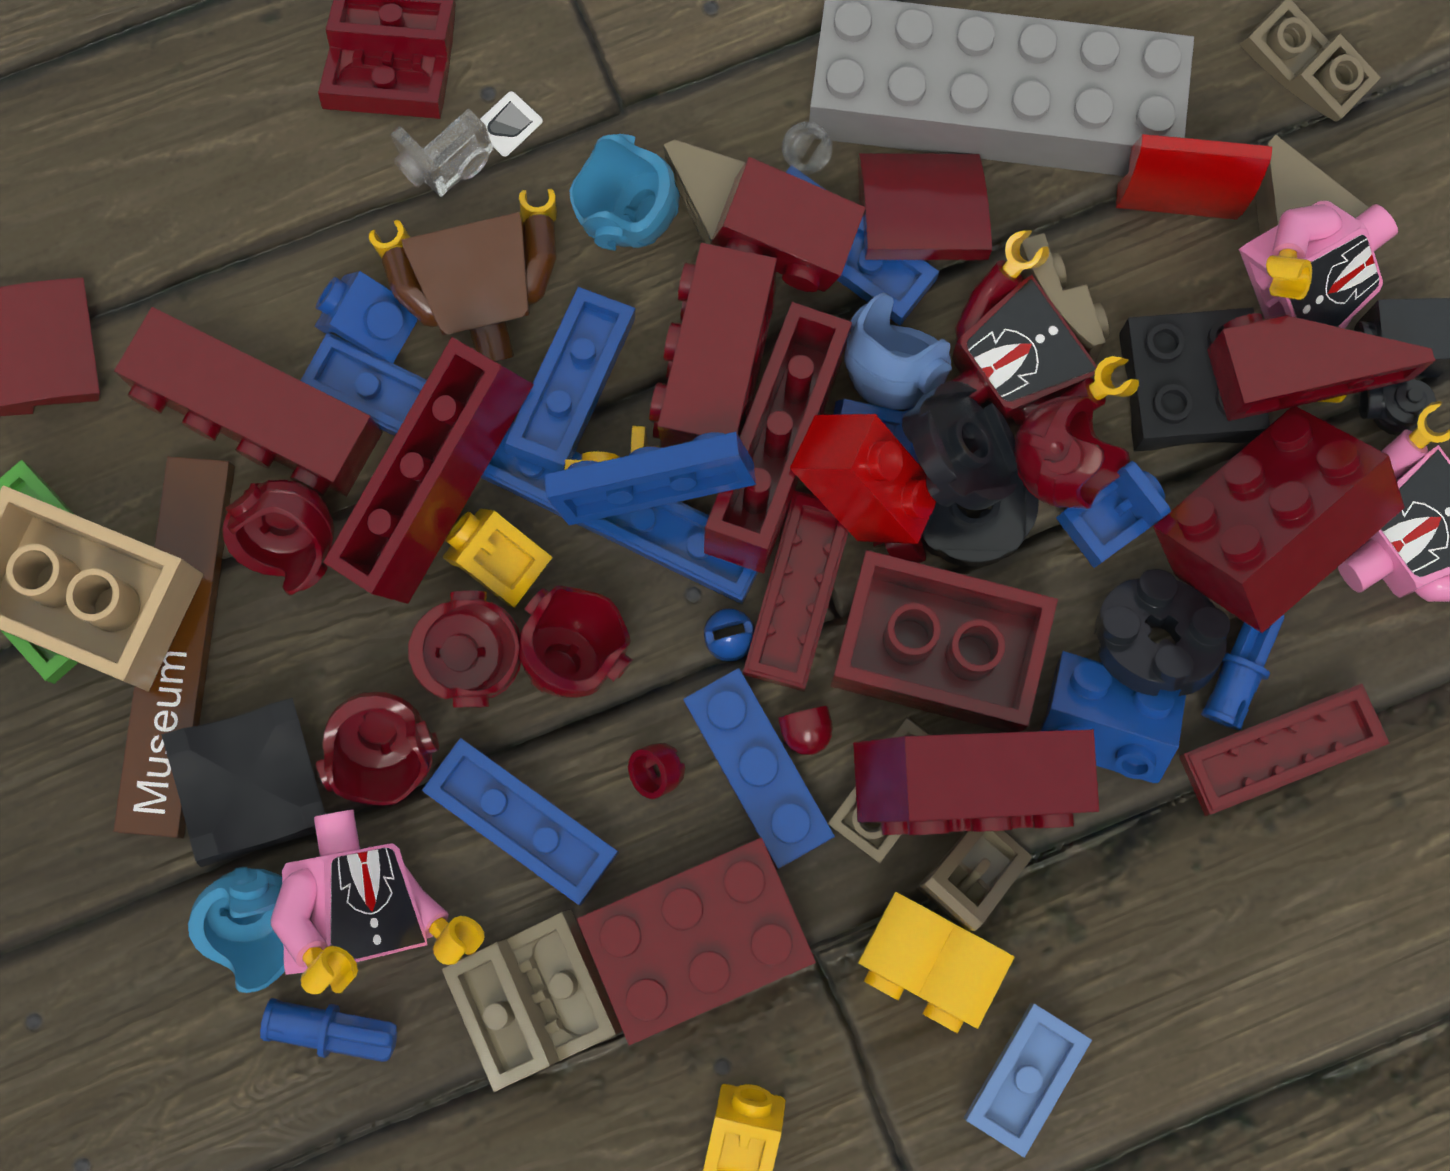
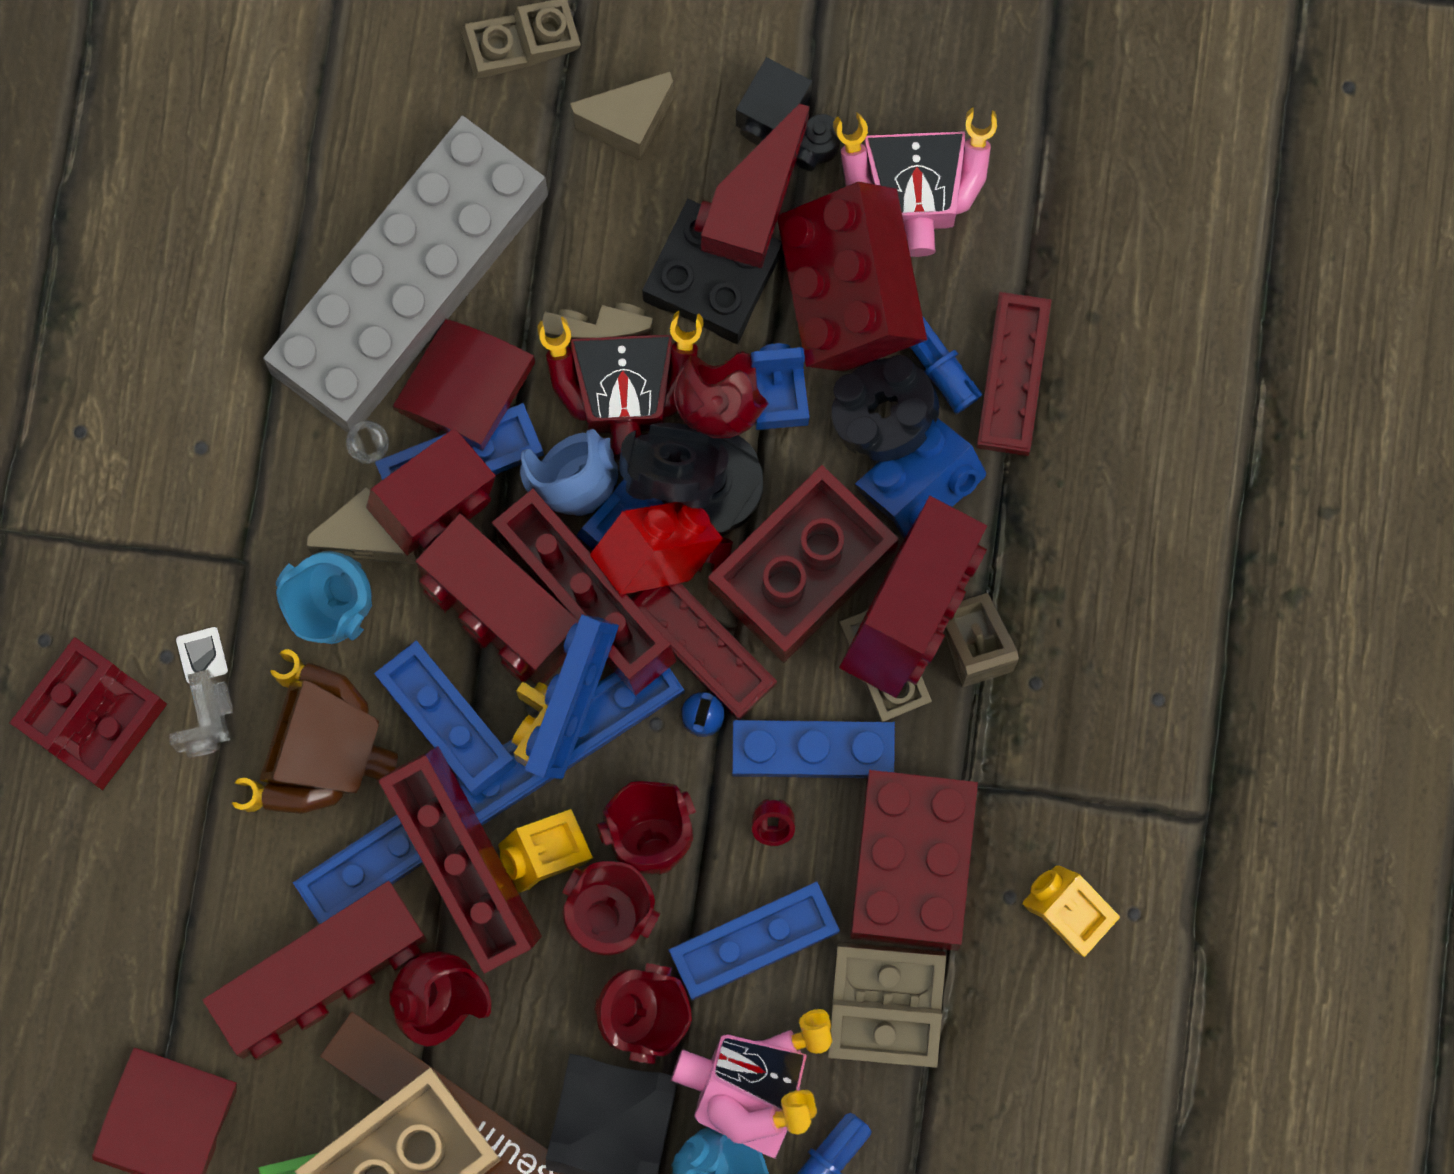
camera: 65 degrees left, 0 degrees up
blue bracket [315,271,418,363] -> none
dark red hinge [778,706,833,755] -> none
yellow brick [857,892,1014,1033] -> none
medium blue plate [963,1003,1092,1158] -> none
red slope [1115,134,1273,220] -> none
torso [1239,201,1398,403] -> none

